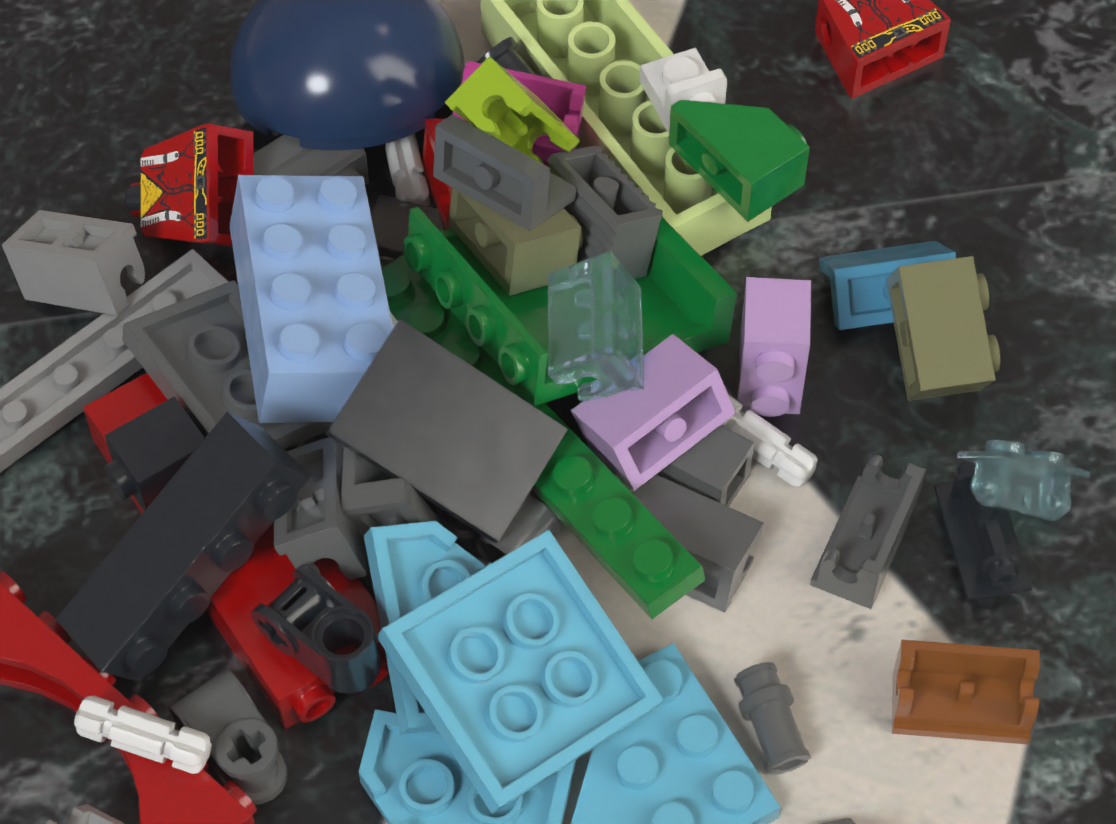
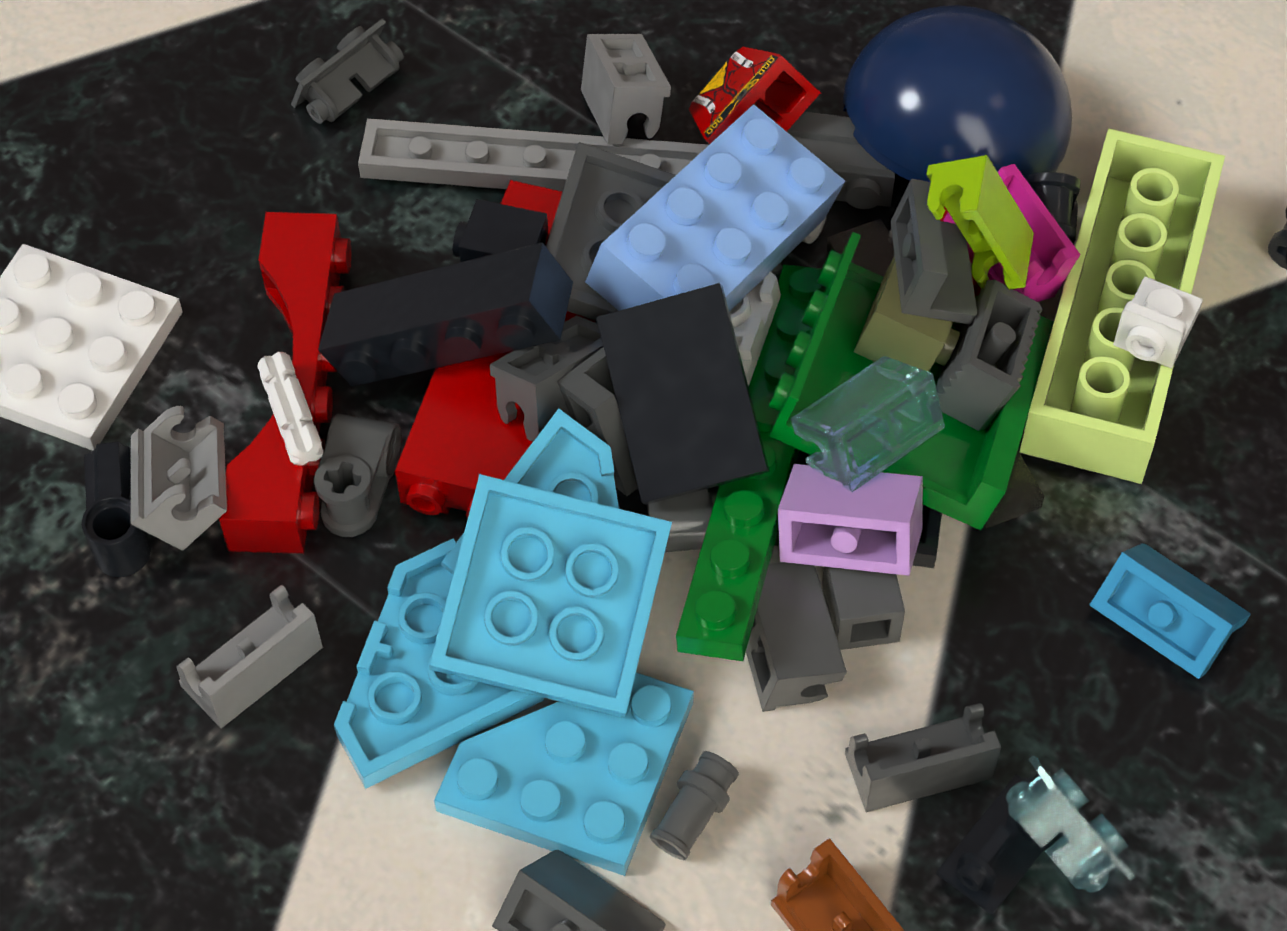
camera: 50 degrees right, 0 degrees up
black piece [251,564,381,694] -> none
green slope [669,100,810,222] -> none
white axle [721,394,818,487] -> none
lavender brick [737,277,811,417] -> none
olive brick [886,256,1001,401] -> none

